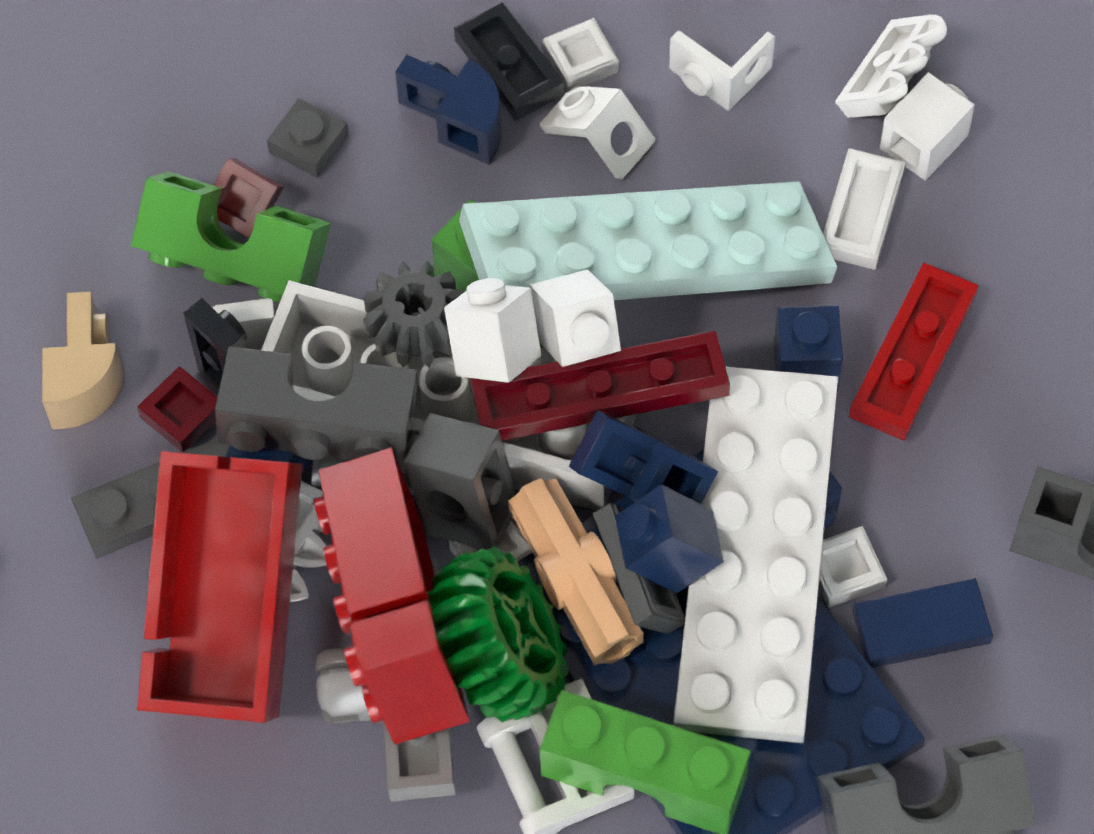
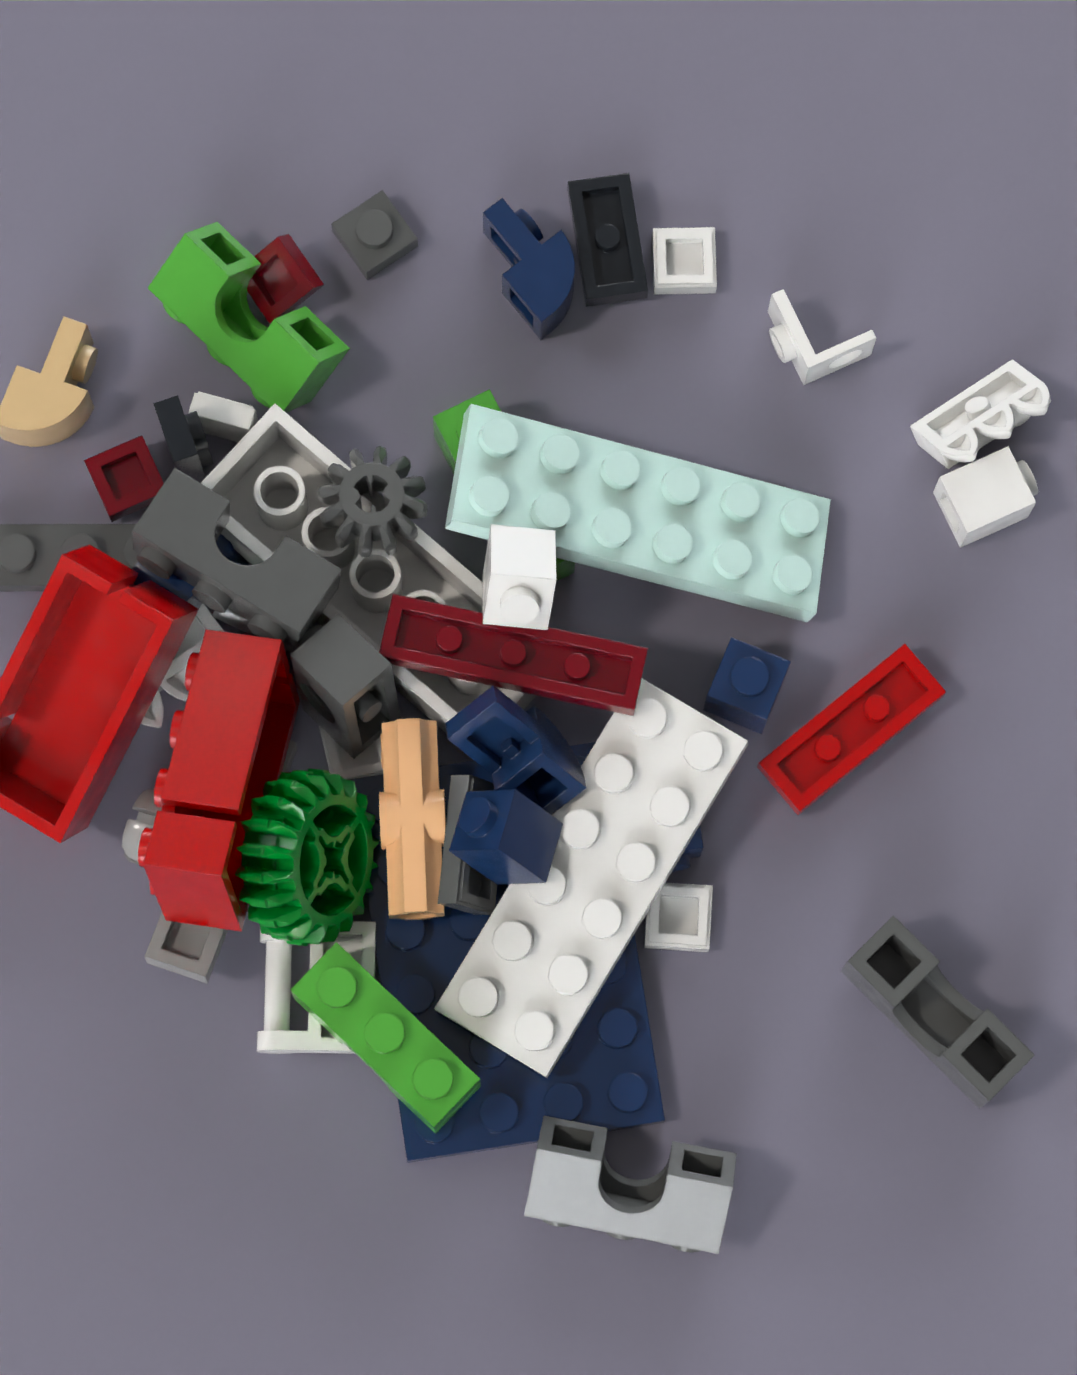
camera: 20 degrees right, 15 degrees up
white brick [444,278,541,383] -> none
white bracket [539,86,655,179] -> none
white tile [823,148,905,270] -> none
dark blue tile [852,578,993,668] -> none

